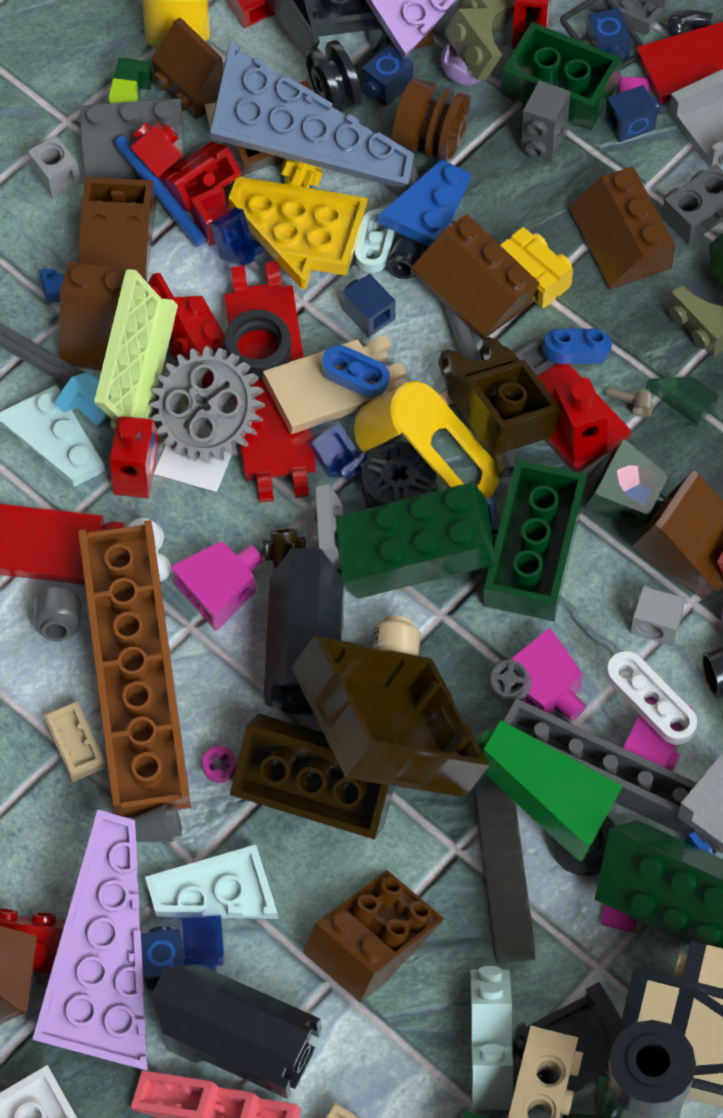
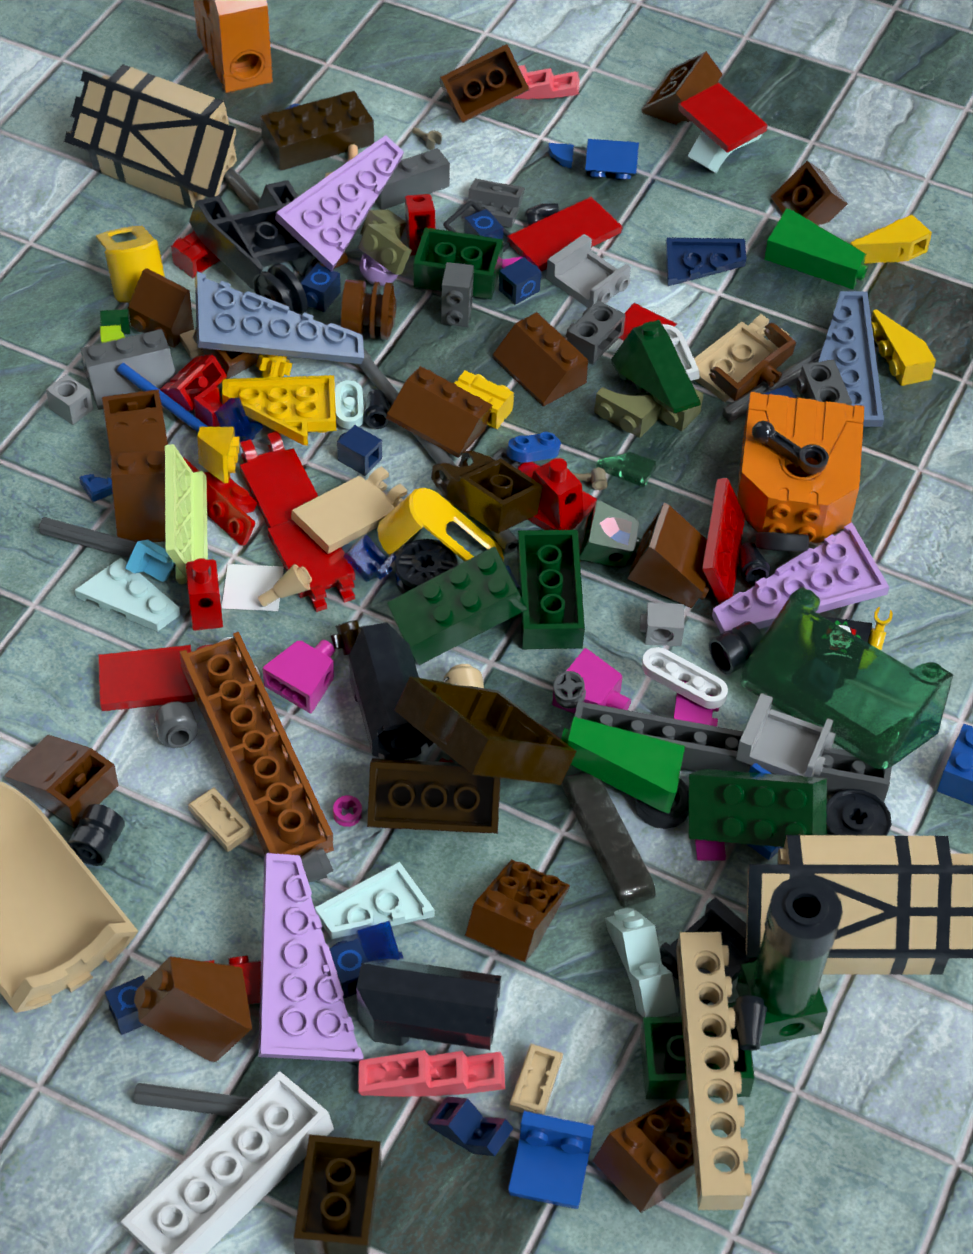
camera: 20 degrees left, 10 degrees down
red brick [130,120,184,178] -> none
light grey gear [150,347,265,463] -> none
black tyre [224,310,291,380] -> none
light grey bracket [306,484,343,569] -> none
blue plate [321,345,389,397] -> none
blue wing [376,160,472,247] -> none
none -> yellow slope [197,427,240,483]
none -> tan cone [258,564,312,607]

